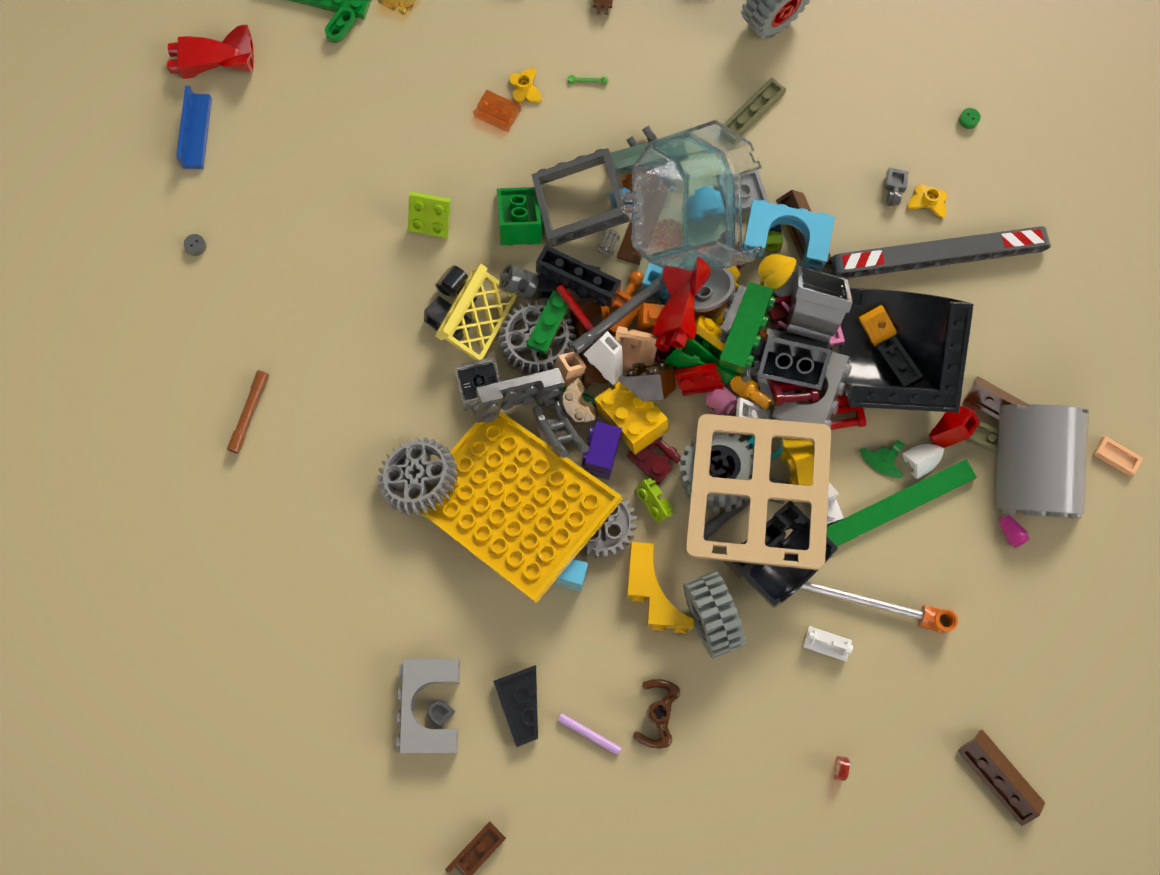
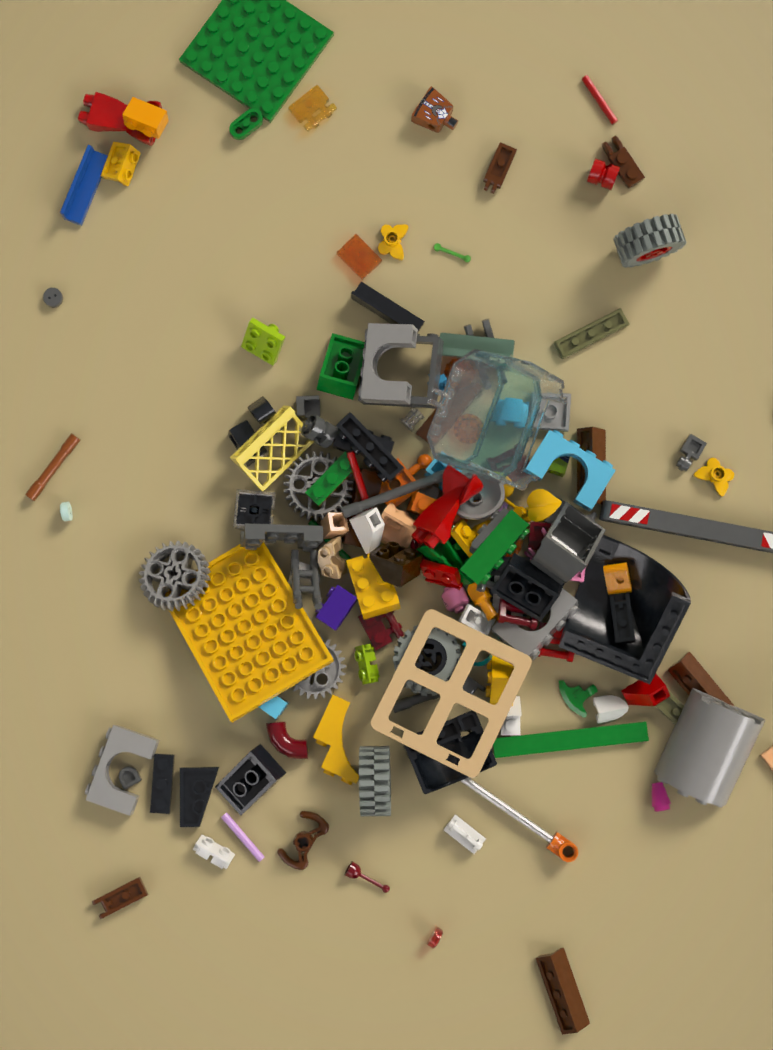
camera: 20 degrees right, 10 degrees up
none -> light aqua tile [60,502,73,521]
none -> yellow bracket [101,142,141,186]
none -> light orange brick [122,97,169,139]
none -> black plate [150,754,175,814]
none -> white hinge [193,835,235,869]
none -> black slope [215,744,286,815]
none -> dark red cylinder [266,722,308,759]
none -> dark grey panel [296,395,321,418]
none -> dark red hinge [345,861,390,893]
none -> black panel [351,281,425,333]
none -> light grey arch [359,323,418,405]

